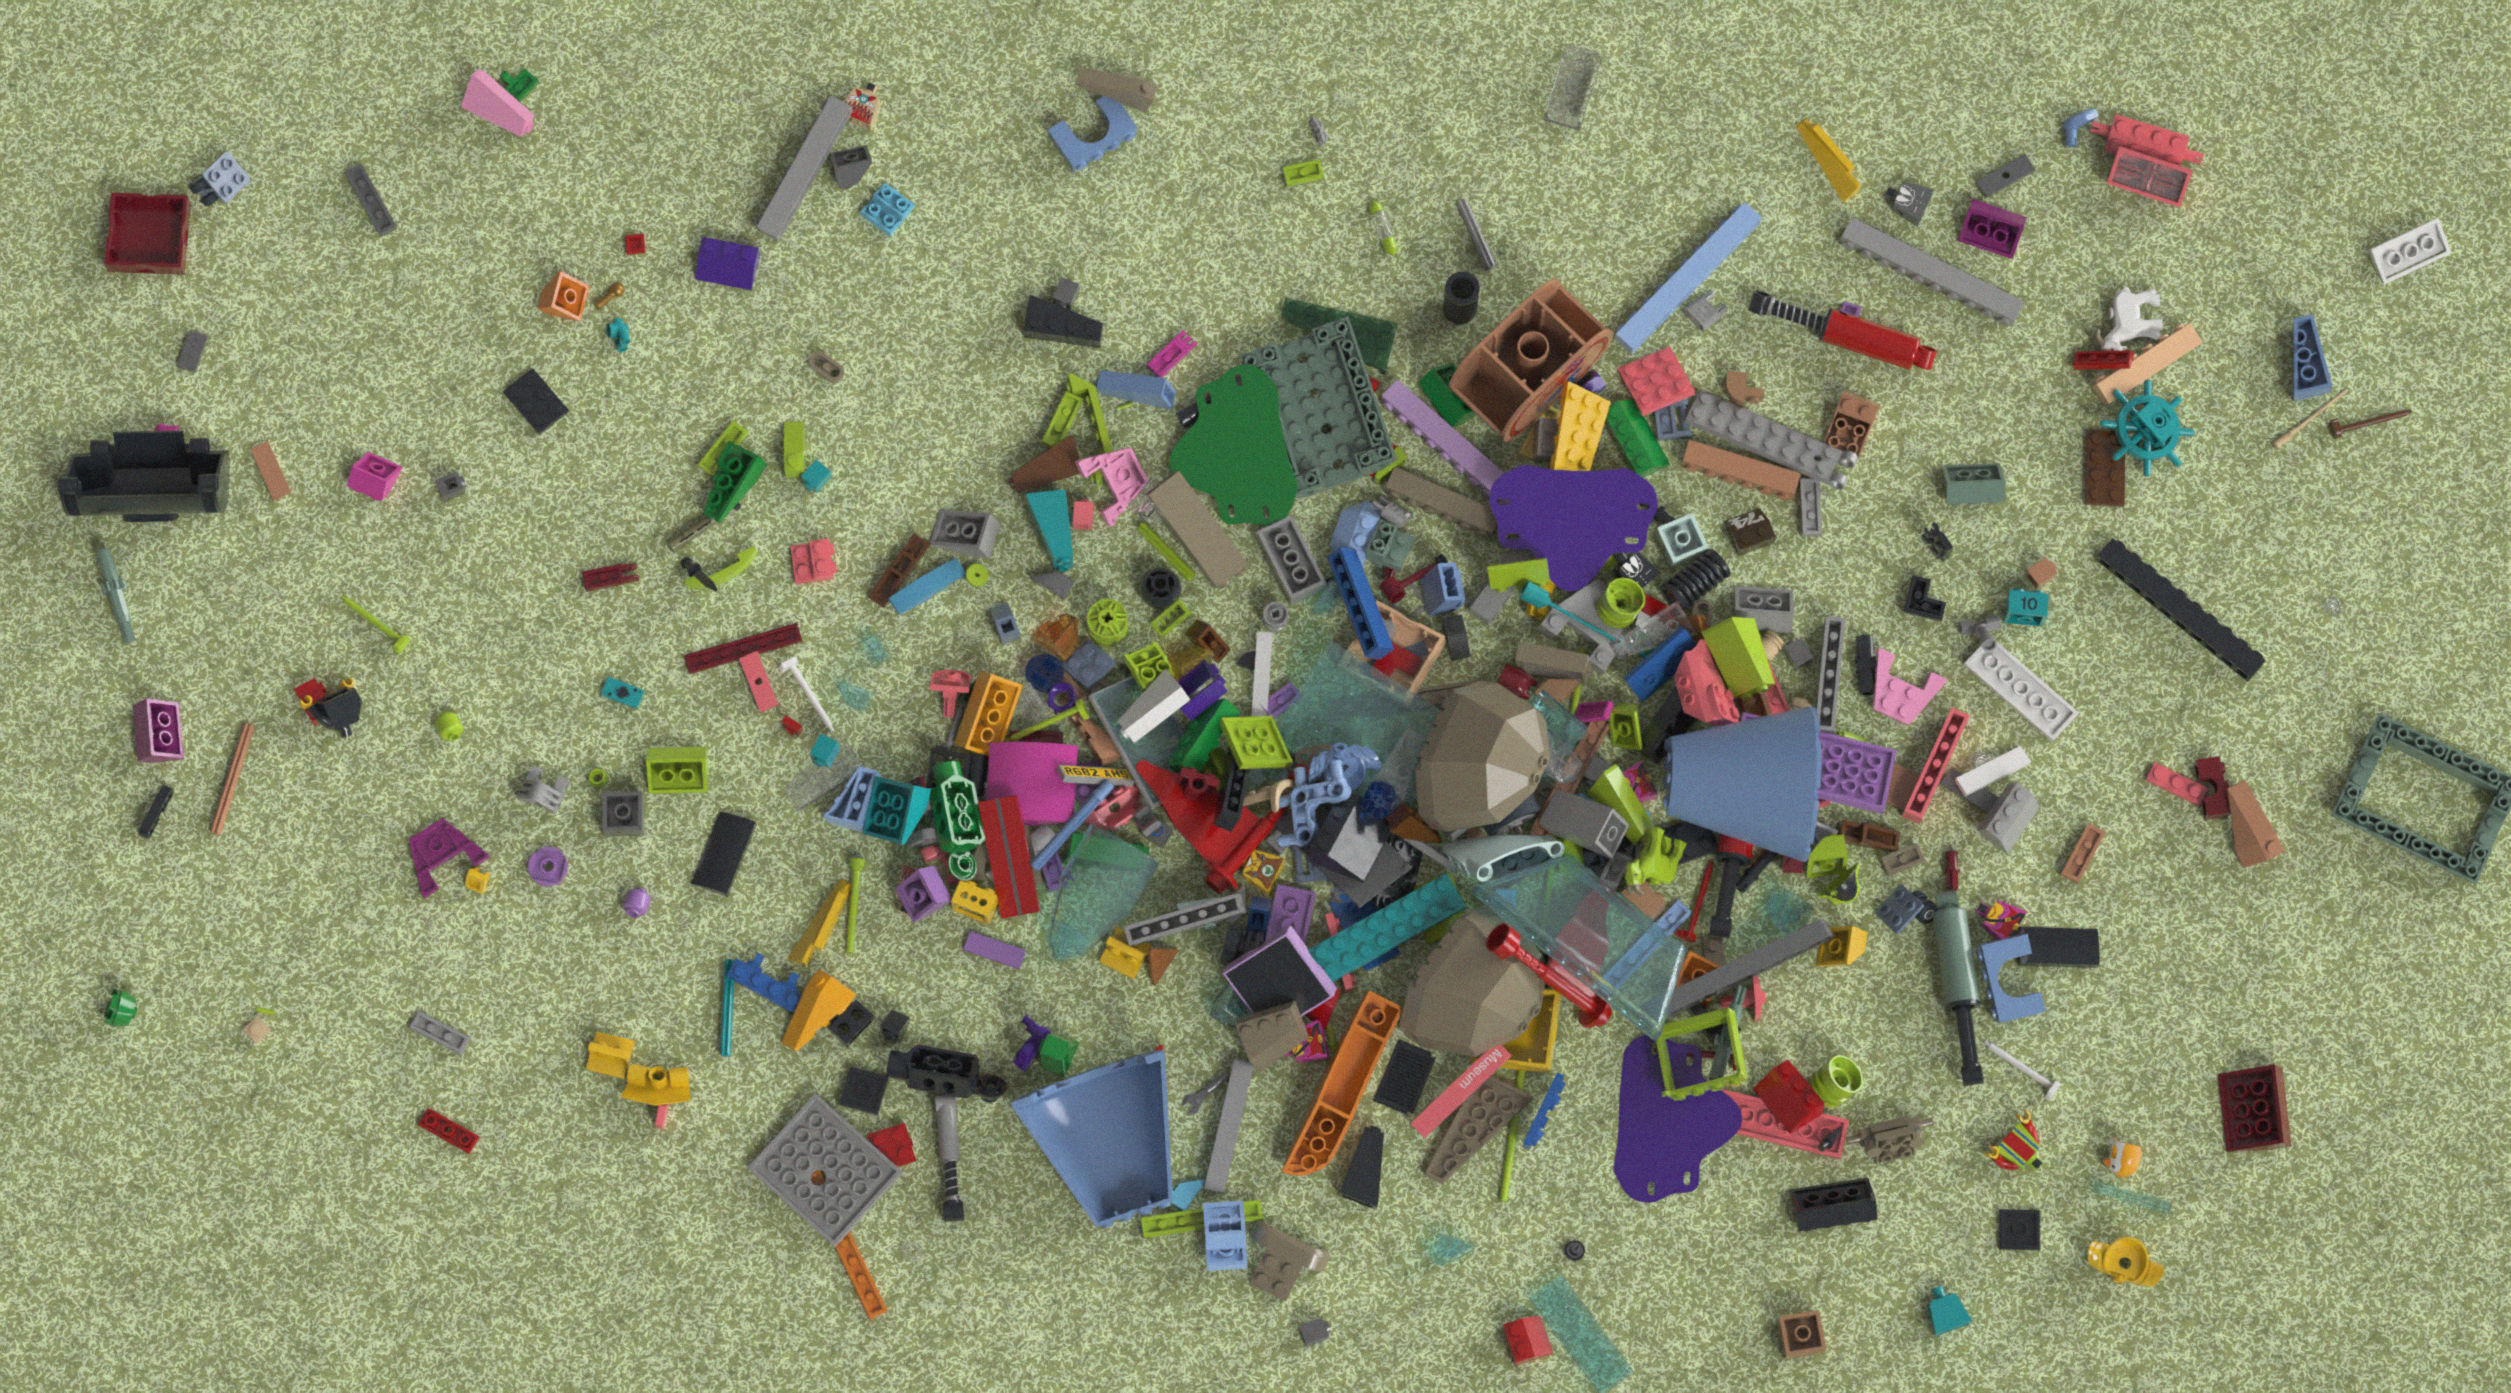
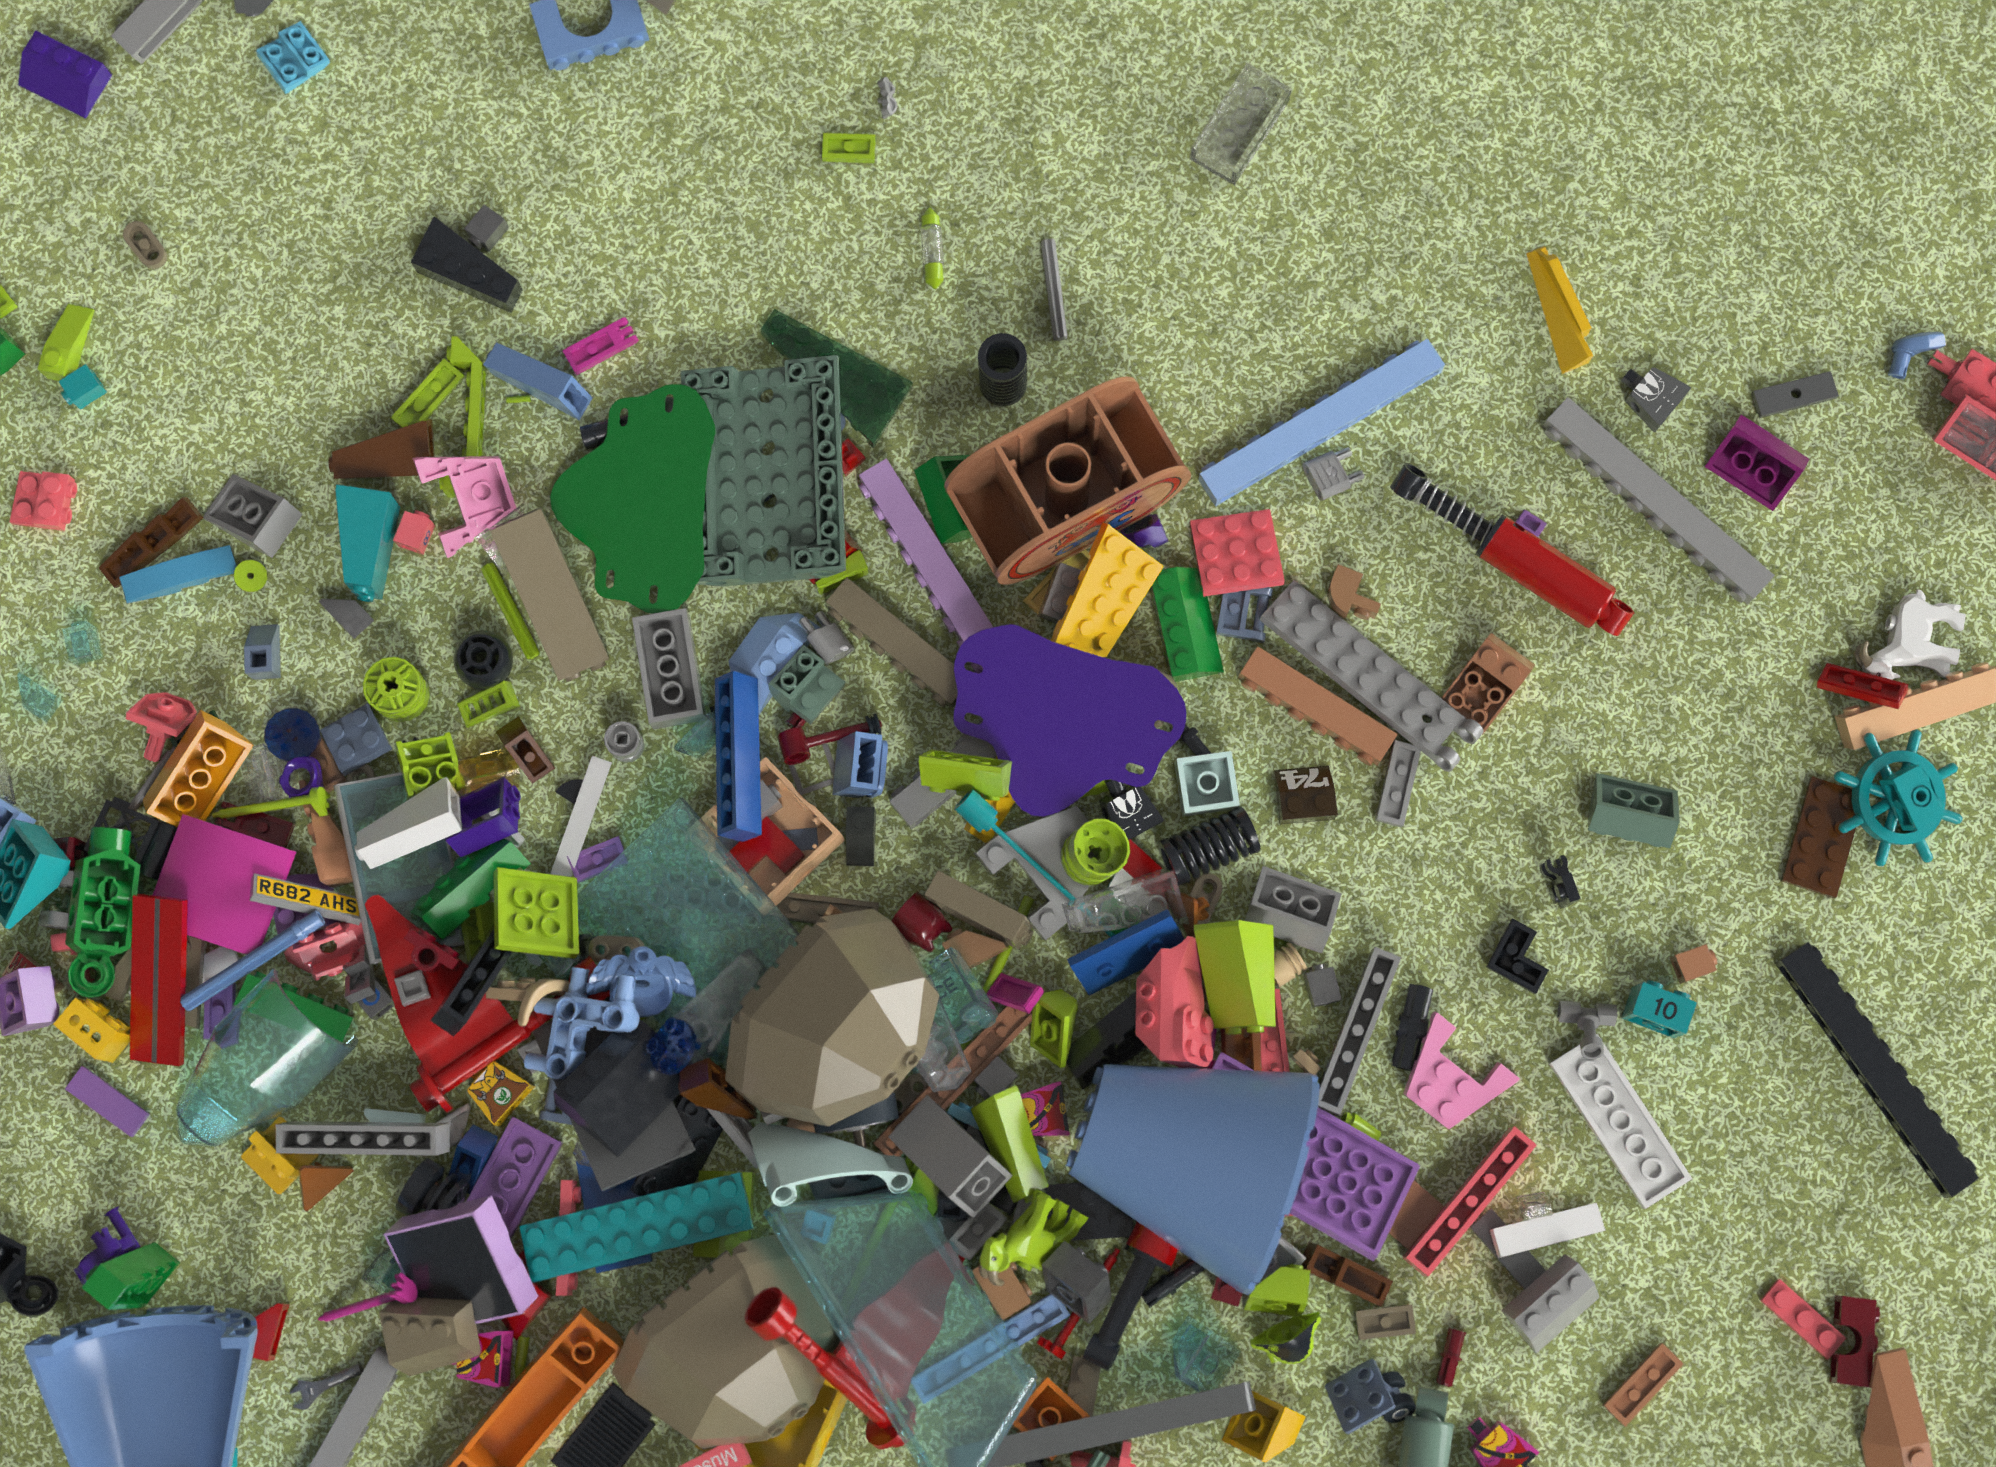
camera: 20 degrees right, 5 degrees up
clear orange slope [1031,613,1079,661] -> none
none -> dark pink piece [318,1272,418,1322]
none -> light grey tile [394,970,431,1007]
none -> flat silver brick [1042,1241,1112,1324]

